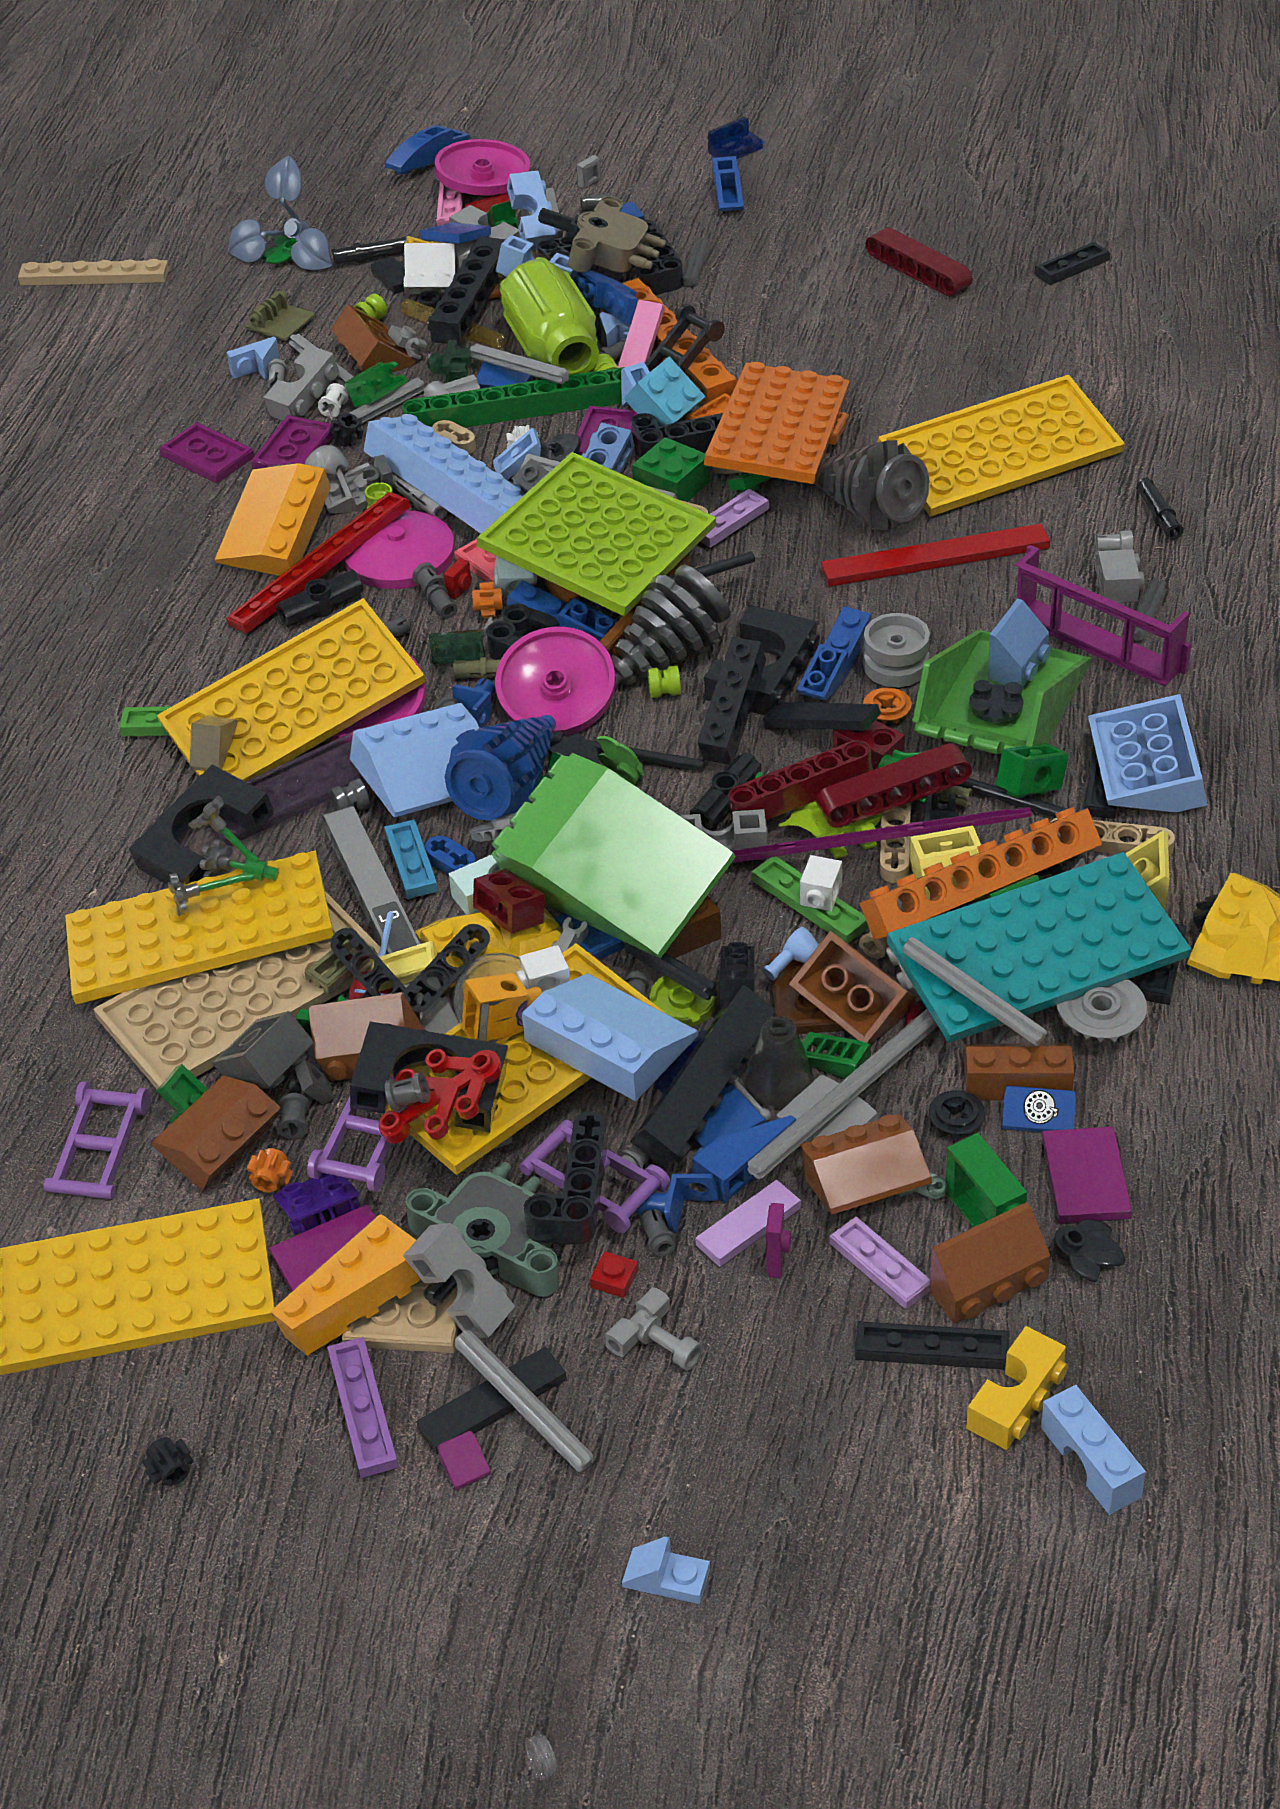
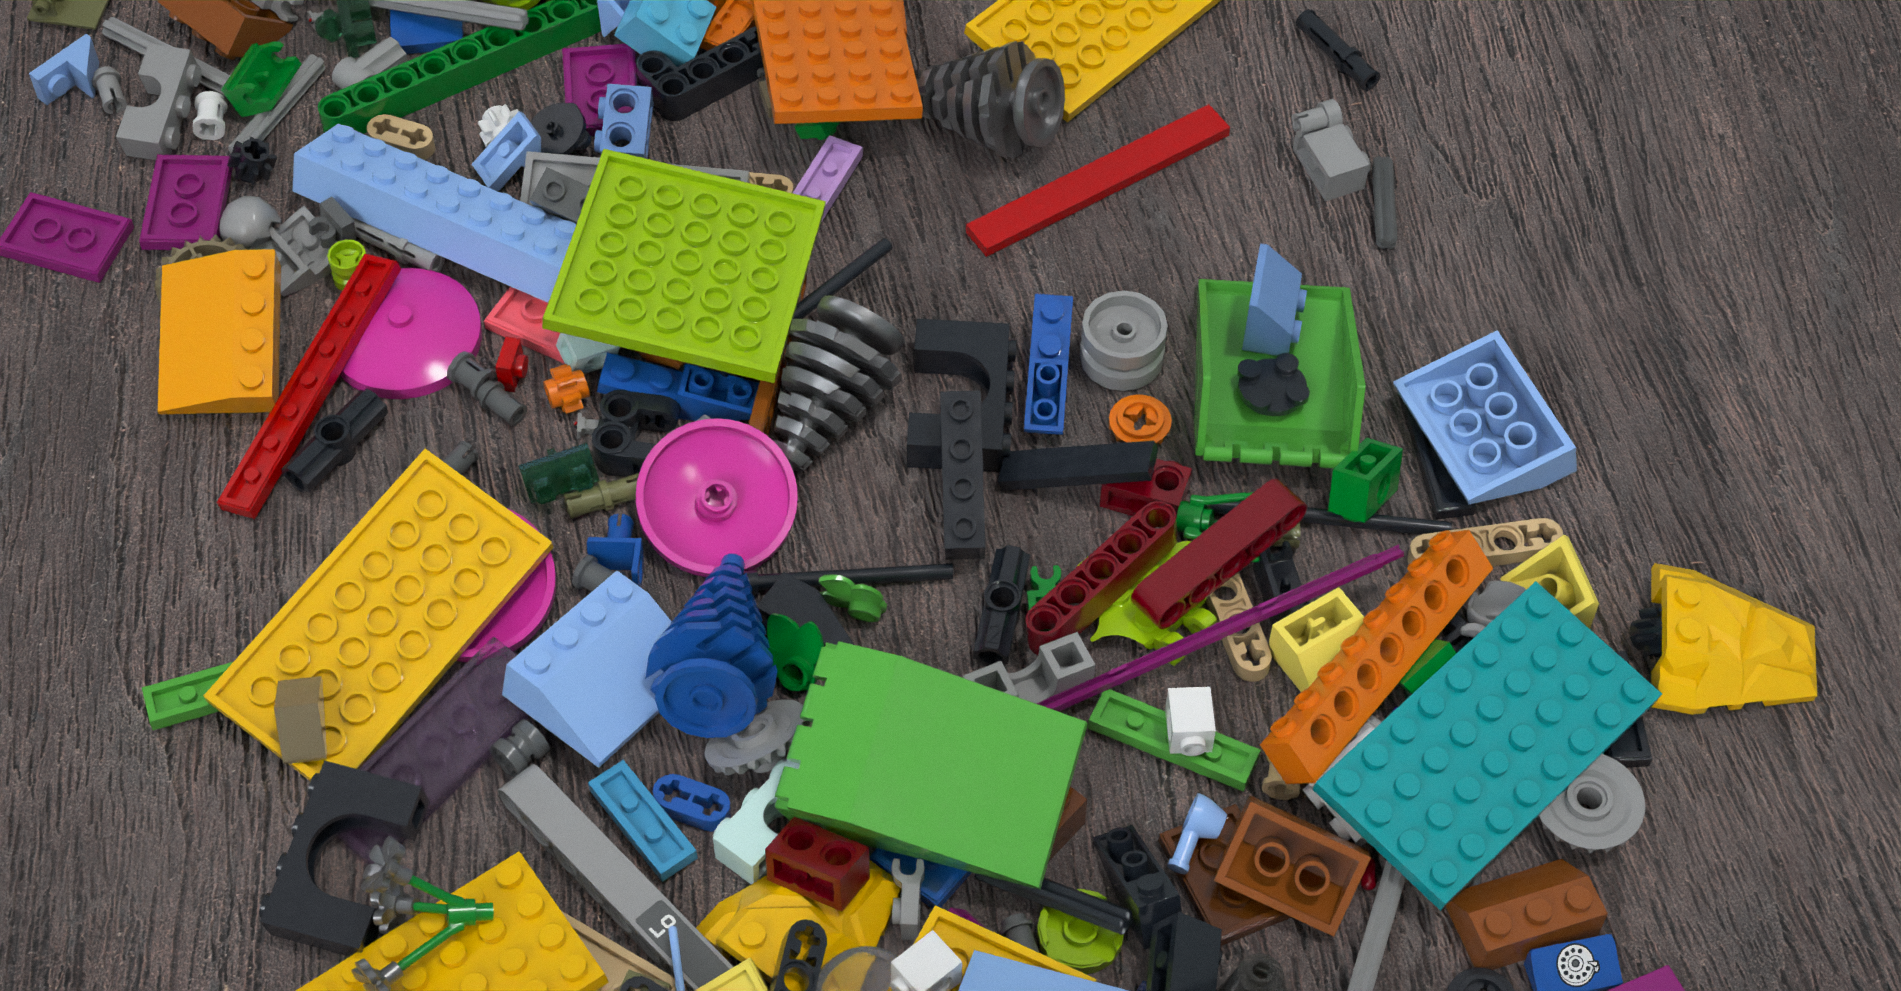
camera: 25 degrees left, 10 degrees up
green brick [632,437,710,502] -> none
lime wheel [648,665,681,698] -> none
green slope [794,1032,871,1079] -> none
light grey axle [902,937,1047,1046] -> none
magenta piece [1015,545,1191,686] -> none

